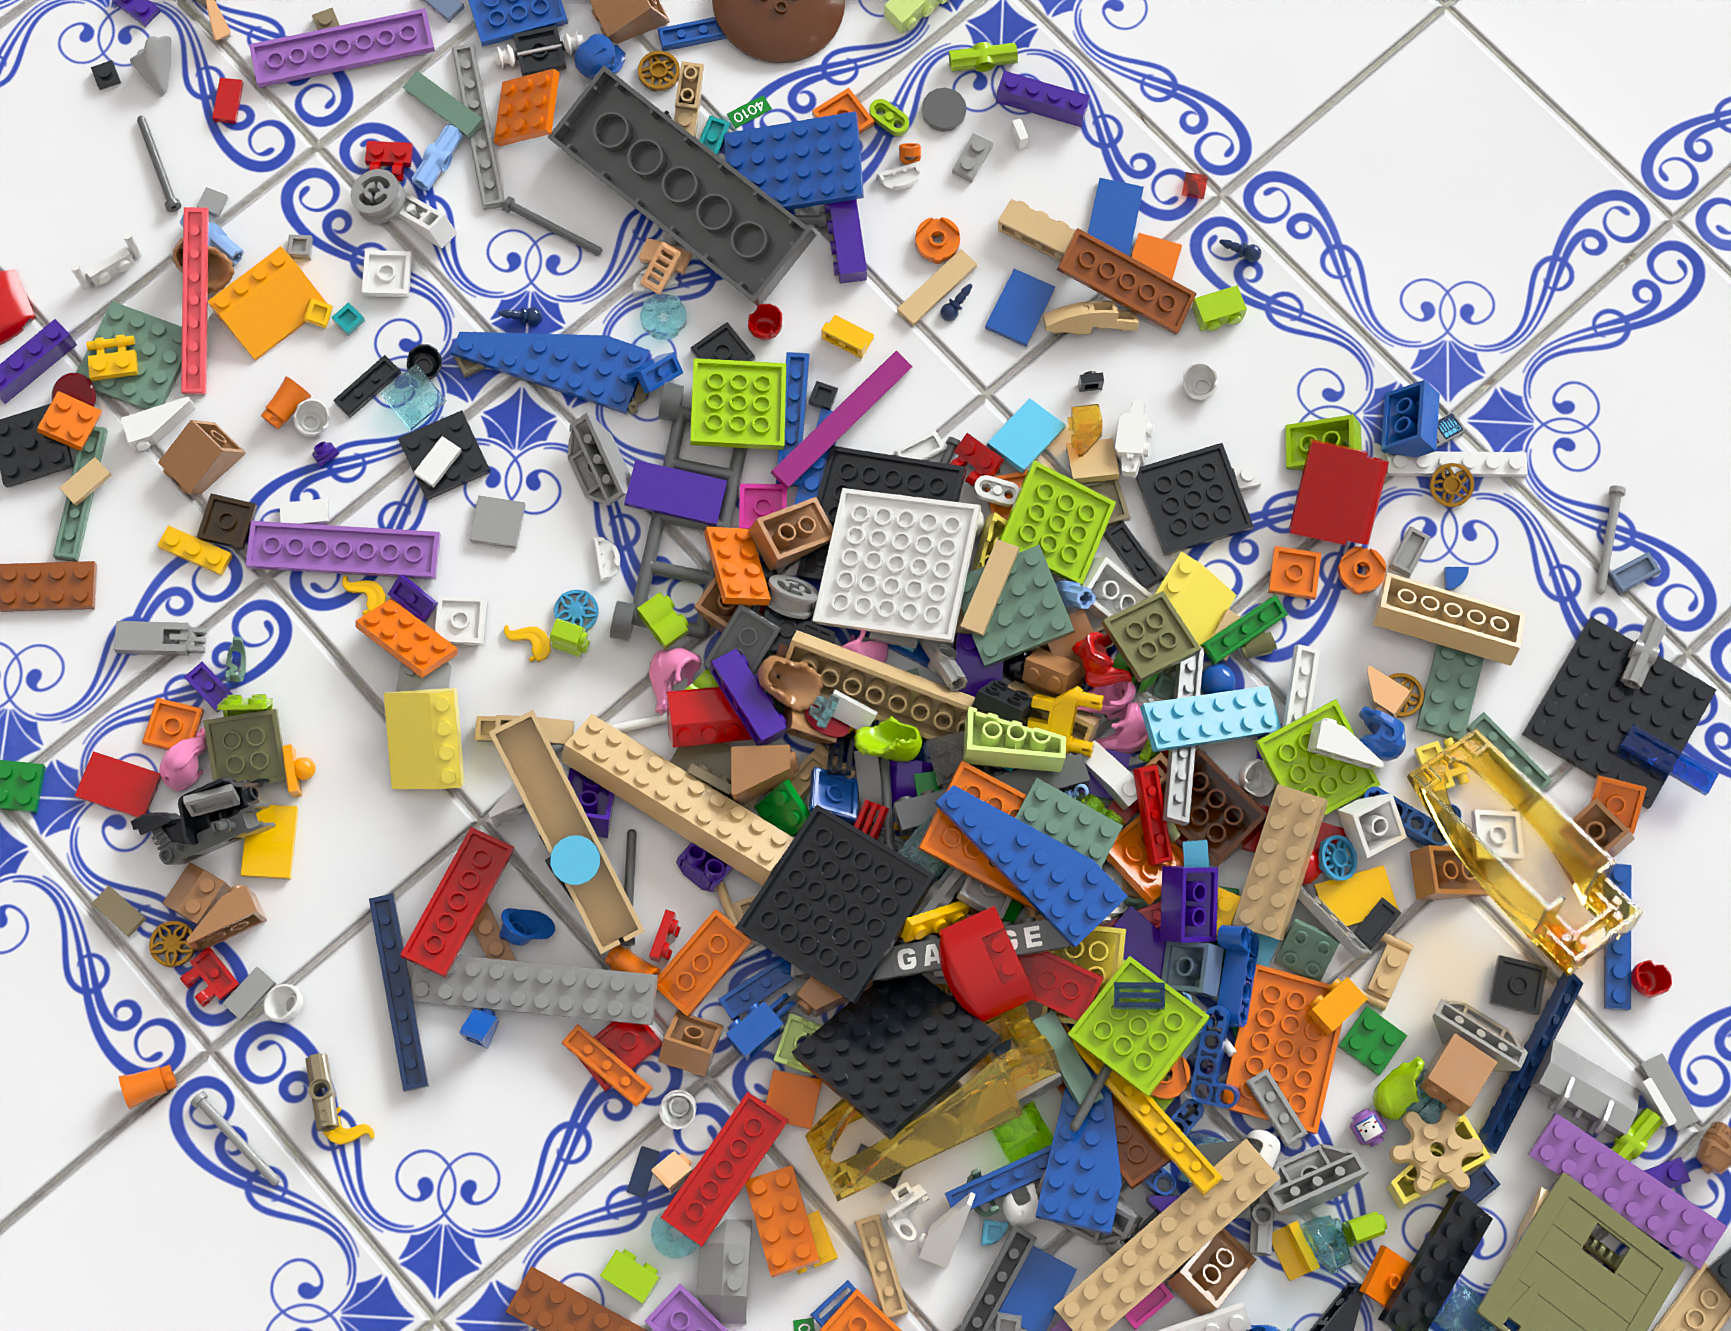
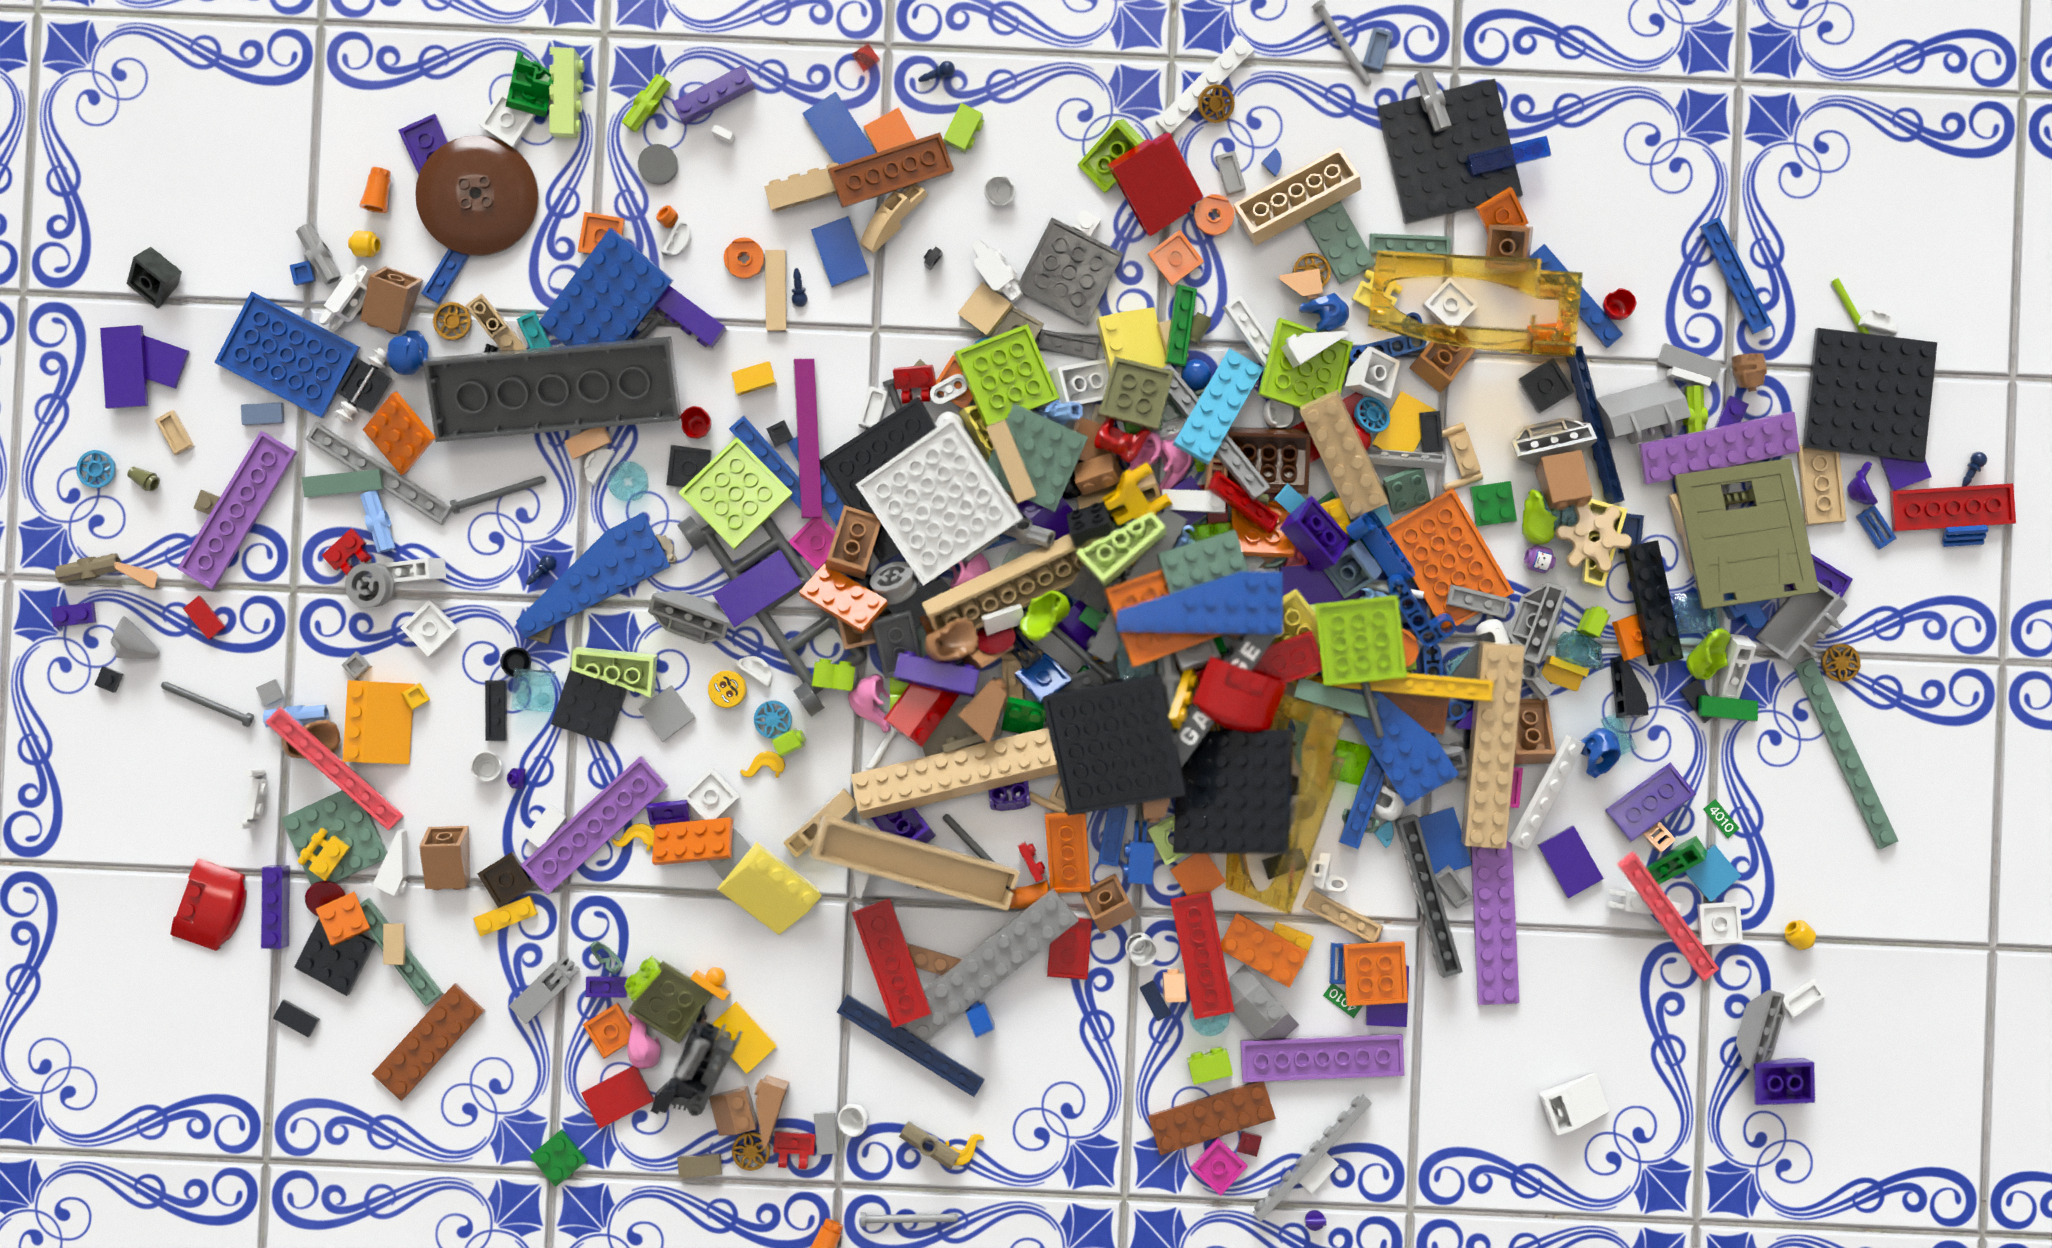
camera: 45 degrees left, 15 degrees up
orange plant [261,376,312,430] -> none
teal plate [331,302,365,336] -> none
white tile [414,436,462,488] -> none
blue piece [499,908,555,946] -> none
medium azure tile [550,835,600,885] -> none
orange tile [561,1024,653,1108] -> none
blue panel [626,352,683,393] -> none
light nougat slope [640,241,684,295] -> none
green sticker [727,95,772,128] -> none
clear light blue tile [808,695,839,729] -> none
red tile [854,799,889,840] -> none
lime plate [869,99,909,136] -> none
white slope [918,1192,975,1269] -> none
light grey plate [952,133,993,183] -> none
medium azure tile [987,398,1066,474] -> none
clear yellow slope [1067,404,1103,457] -> none
clear blue tile [1114,982,1165,1009] -> none
light orange brick [1307,977,1368,1035] -> none
blue slope [1381,380,1440,458] -> none
tile [1436,411,1466,449] -> none
none -> yellowish green wedge [571,647,658,698]
none -> yellow head [708,671,747,708]

